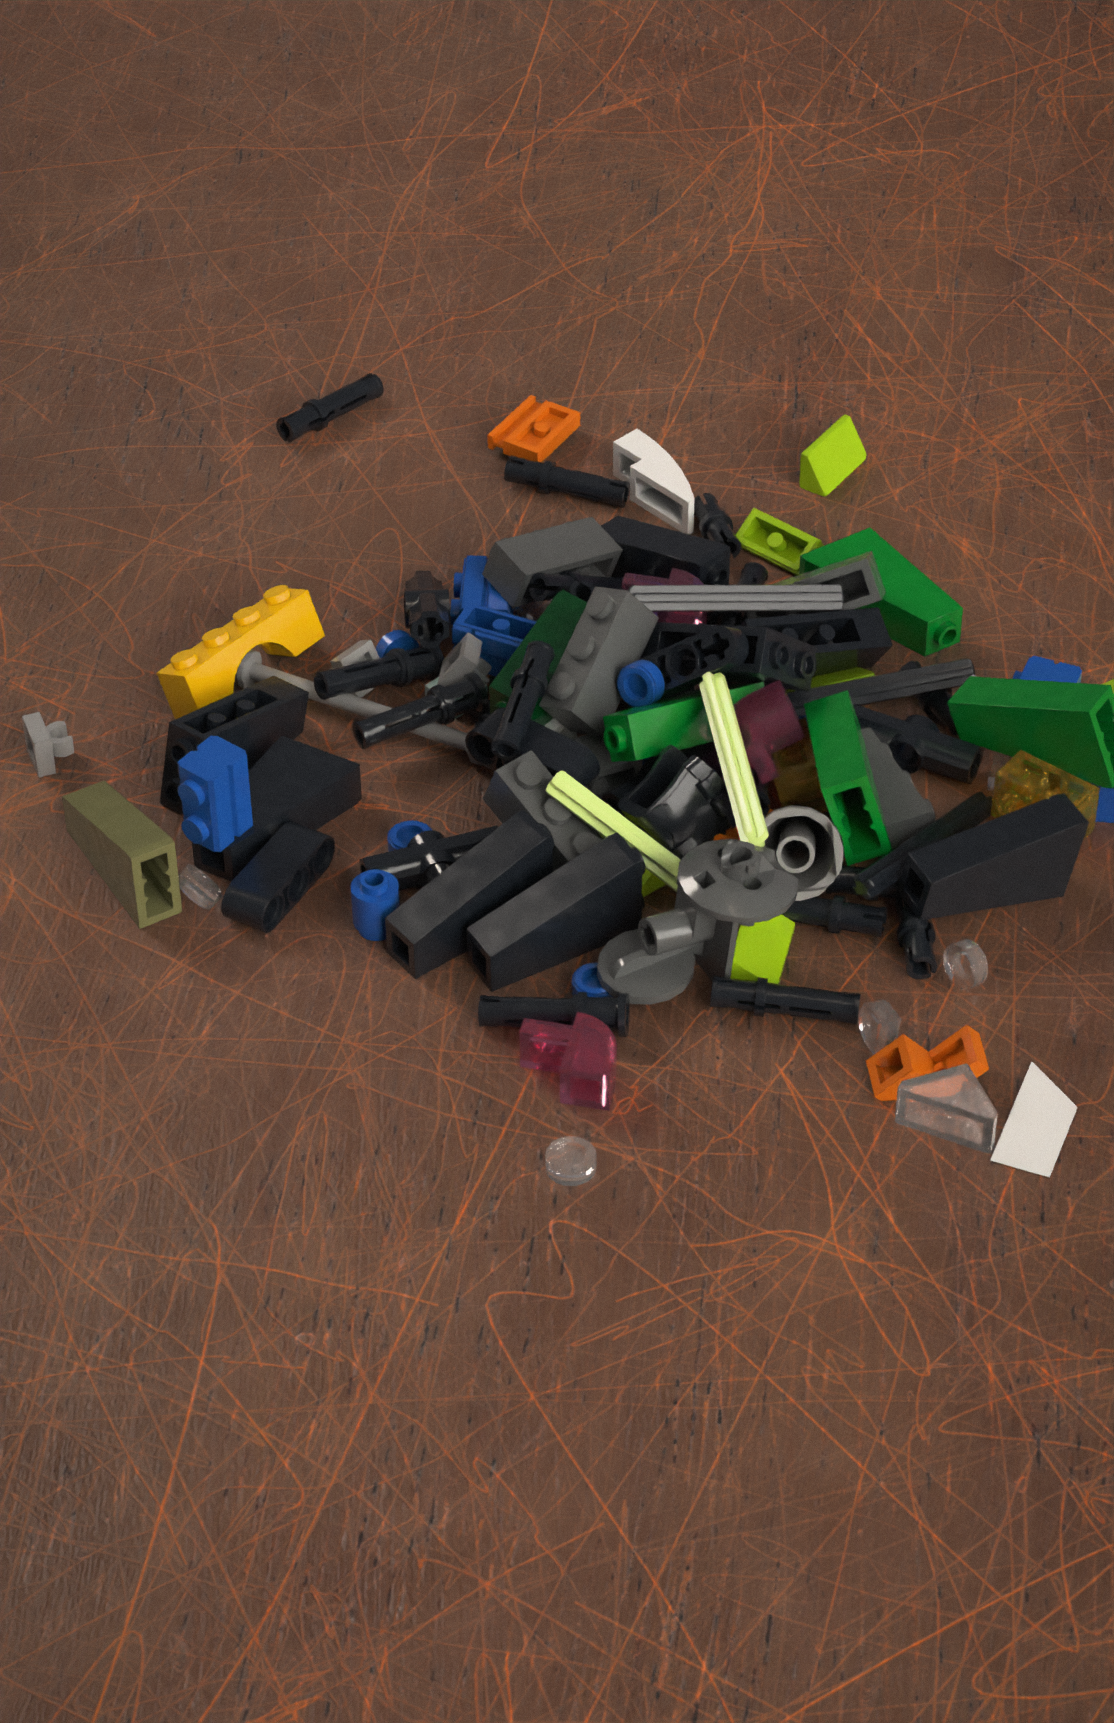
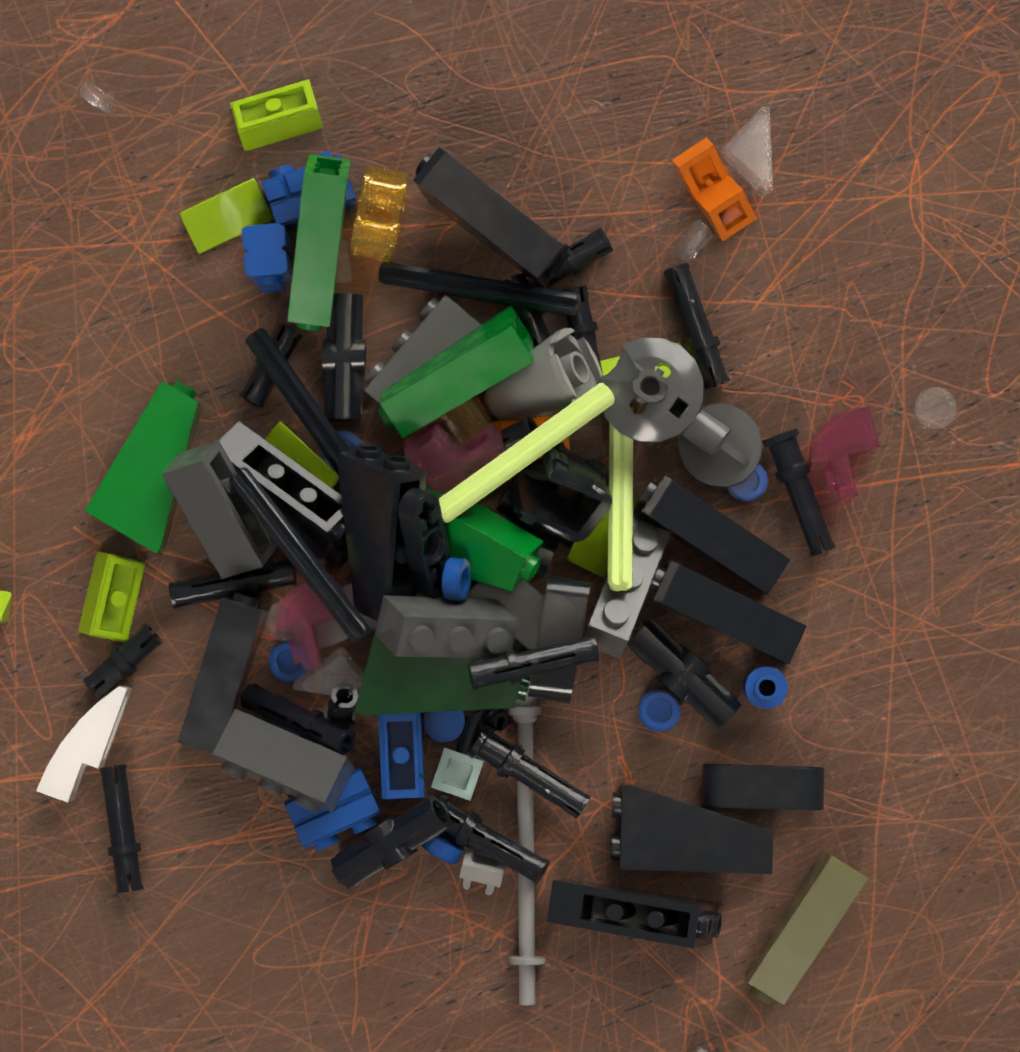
camera: 115 degrees left, 45 degrees up
yellow arch [156,585,325,719] -> none
blue brick [177,736,253,852] -> none
clear tile [178,864,223,909] -> none
light grey tile [437,632,492,687] -> none
orange plate [487,395,580,462] -> none
clear tile [943,939,988,990] -> none
white sticker [990,1062,1078,1178] -> none

